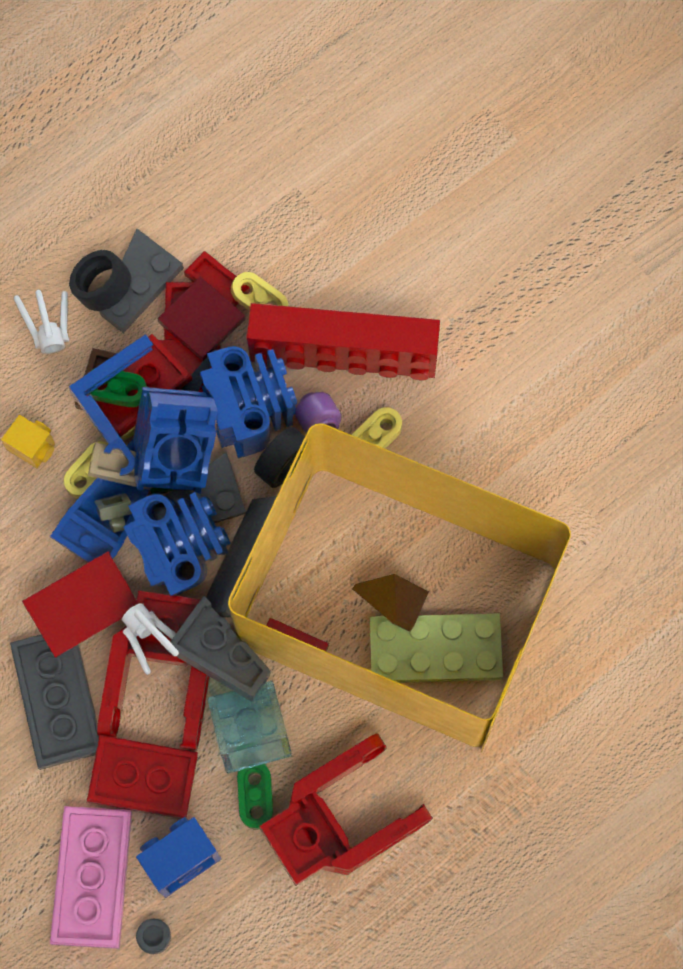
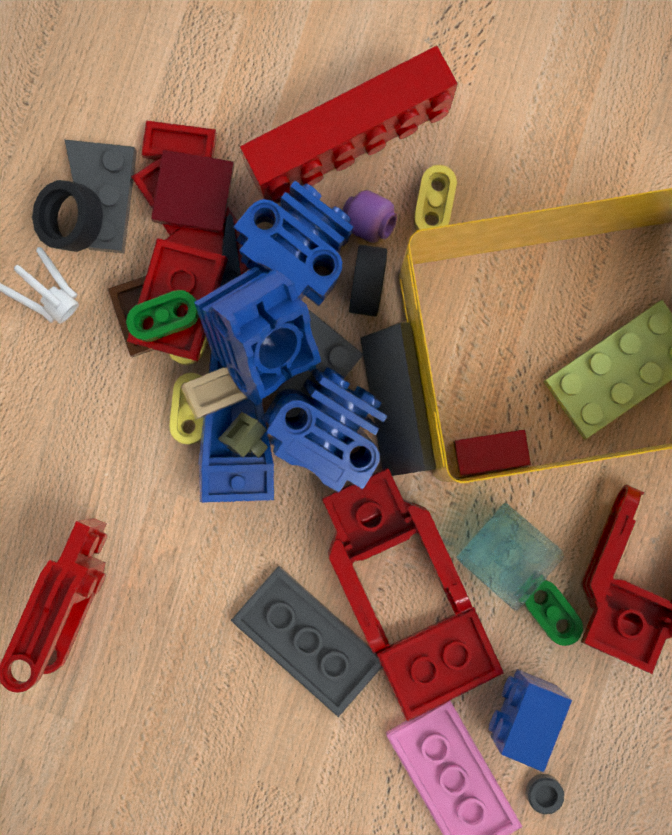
camera: 30 degrees left, 15 degrees up
yellow brick [1,414,55,469] -> none
red tile [22,552,137,658] -> none
blue hinge [69,334,153,476] -> none
white plant [122,603,179,675] -> none
dark grey wing [167,596,271,702] -> none
light yellow plate [231,272,288,311] -> none
reddish brown slope [352,574,429,632] -> none

